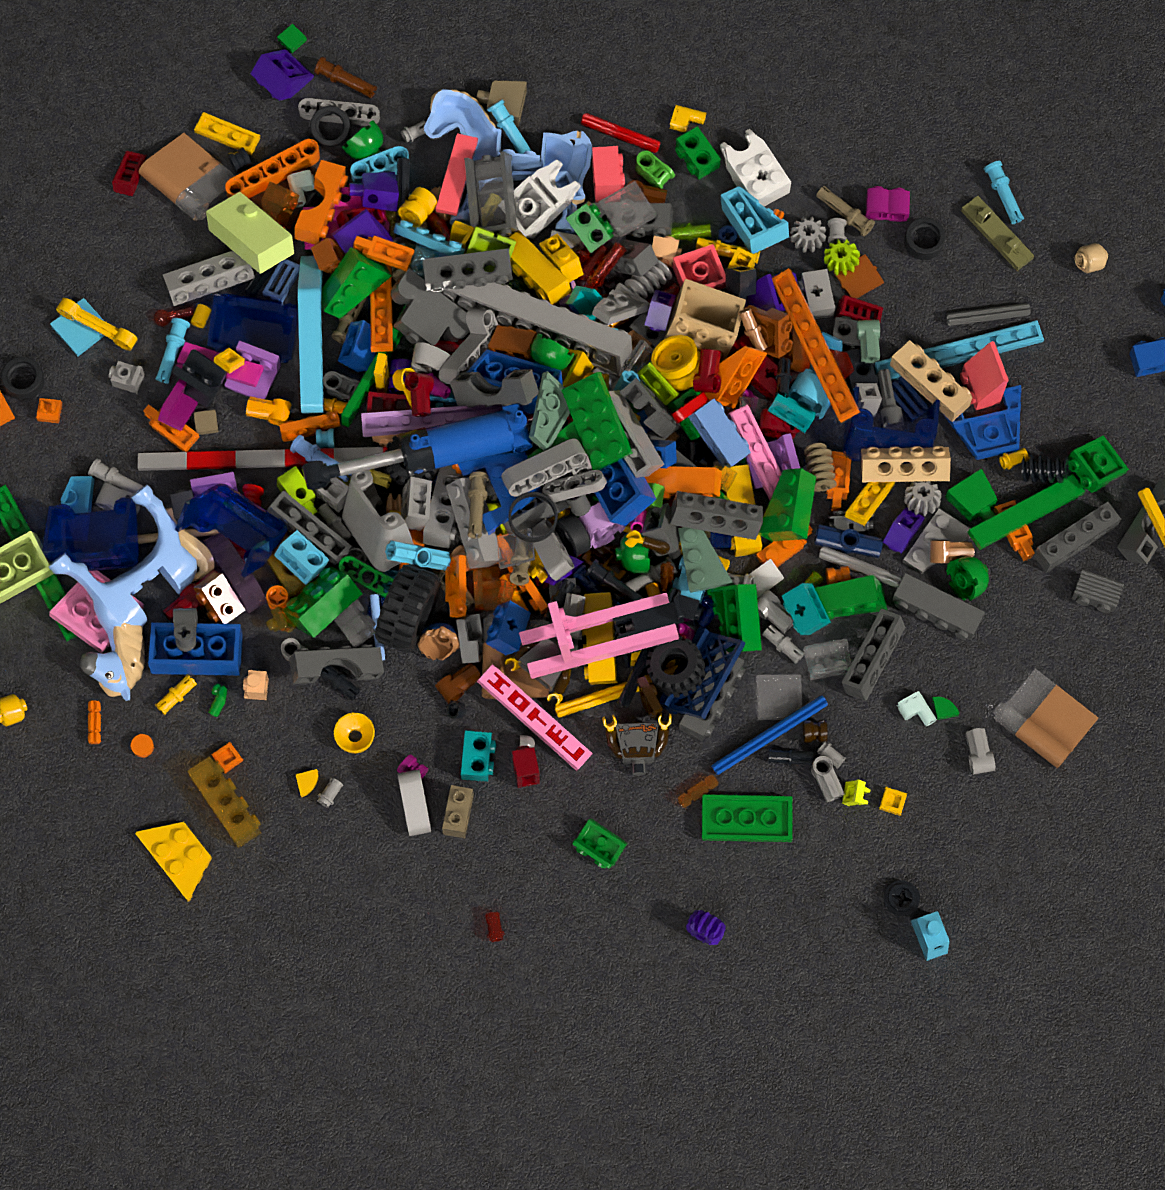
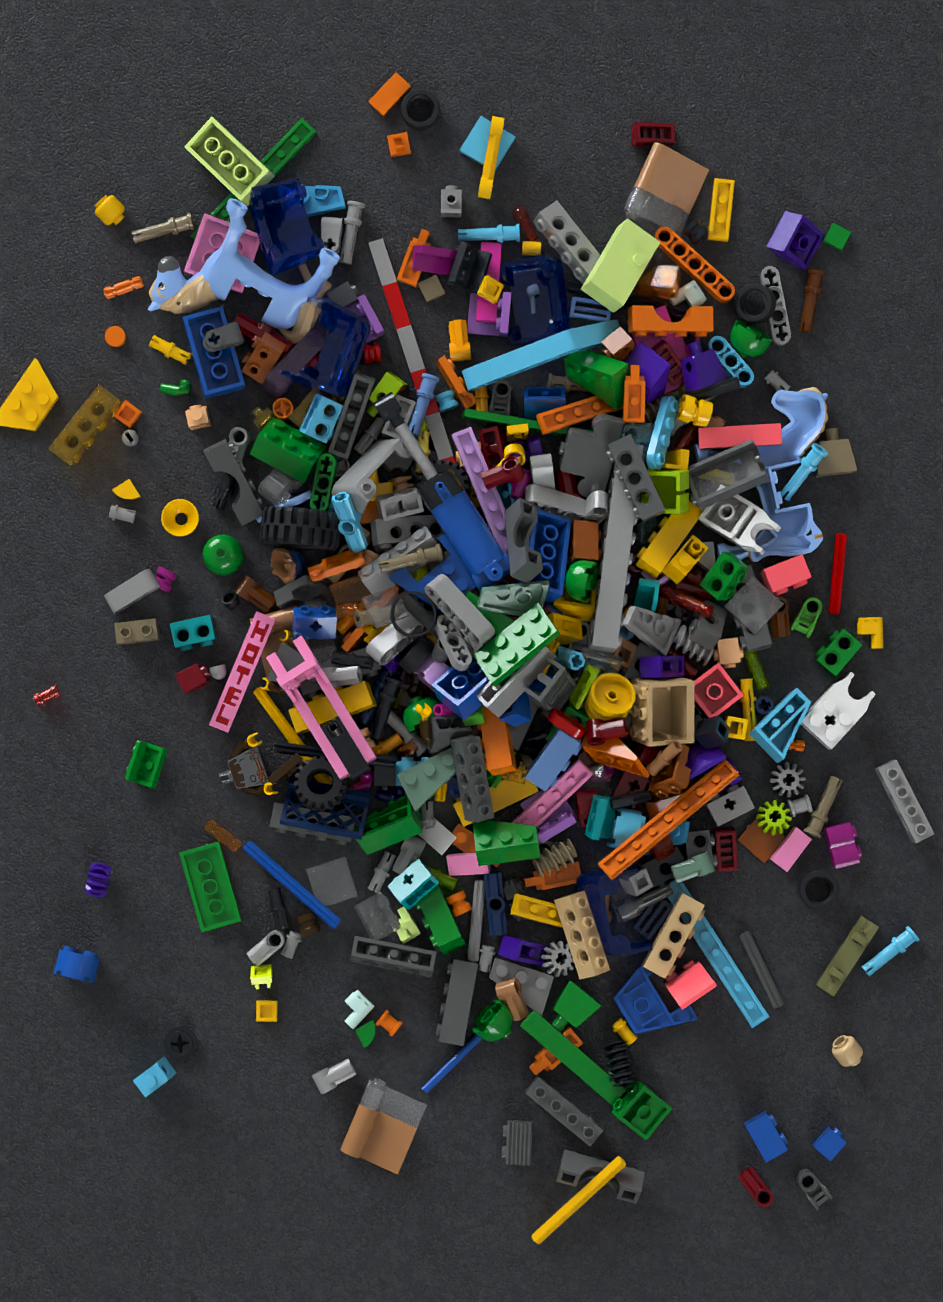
camera: 75 degrees right, 15 degrees up
none -> blue brick [53,946,100,984]
none -> light grey hinge [122,430,139,447]
none -> dark tan pin [132,212,195,244]
none -> green cylinder [202,534,244,576]
none -> orange bush [376,1010,403,1037]
none -> yellowish green bracket [395,906,421,944]
none -> blue bar [422,1034,482,1094]
none -> bright pink tile [446,852,491,876]
none -> light grey pin [477,945,496,973]
none -> sand blue hand [526,284,540,314]
none -> bright pink tile [770,826,812,872]
none -> light grey brick [875,760,934,843]

